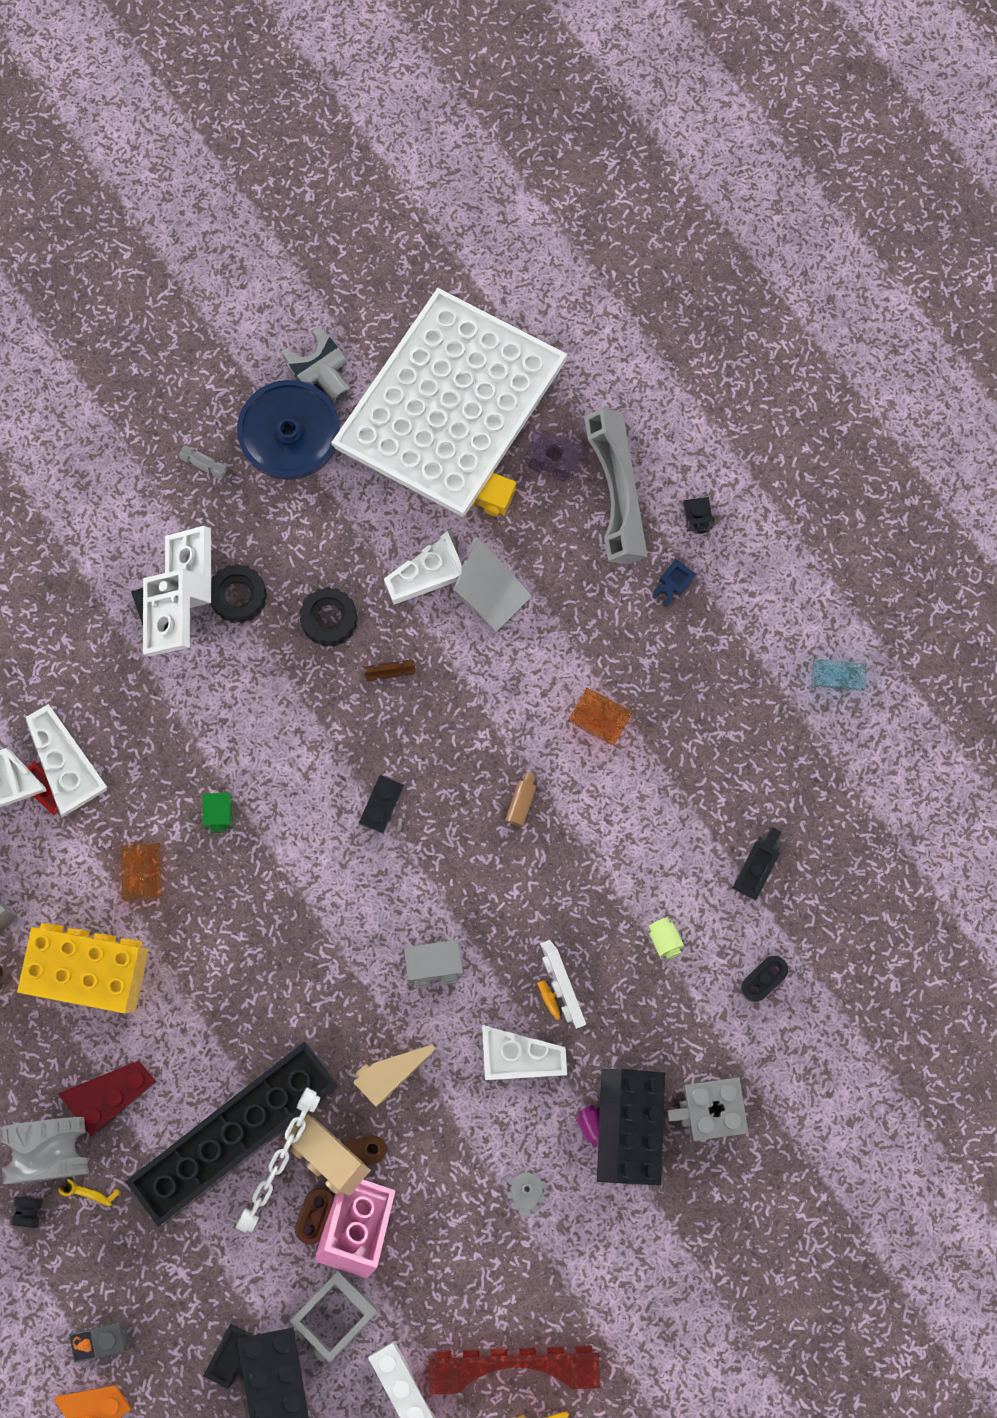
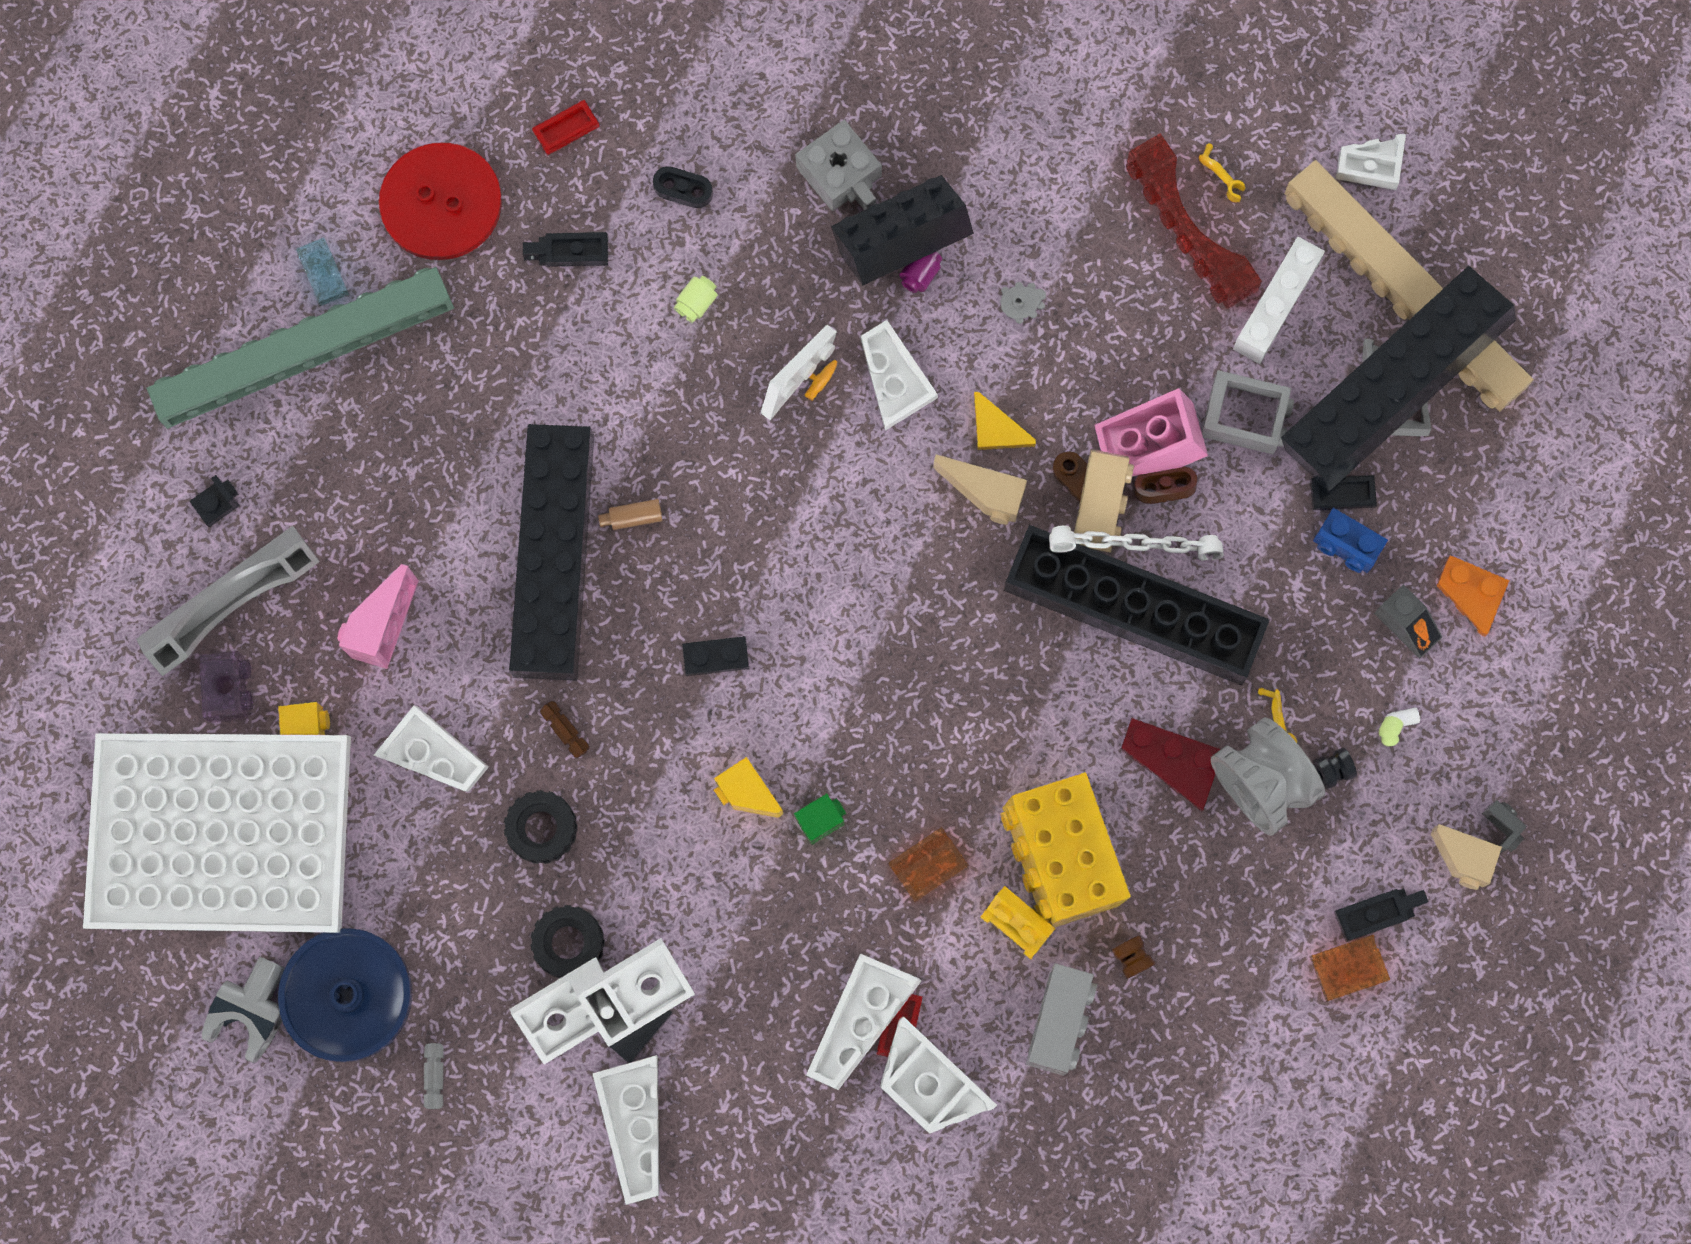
camera: 115 degrees left, 0 degrees up
light grey brick [404,940,463,989] -> none
light grey slope [453,537,532,632] -> none
clear orange plate [568,687,633,746] -> none
dark blue plate [652,559,696,607] -> none
none -> sand green brick [146,267,454,429]
none -> bright pink slope [338,564,419,669]
none -> red plate [379,142,502,260]
none -> black brick [509,424,594,681]
none -> red tile [532,100,600,156]
none -> white wing [593,1055,659,1205]
none -> yellow slope [713,757,783,818]
none -> yellow tile [974,392,1036,450]
none -> yellow plate [980,886,1056,960]
none -> blue bracket [1313,508,1388,573]
none -> yellowish green arm [1379,708,1420,746]

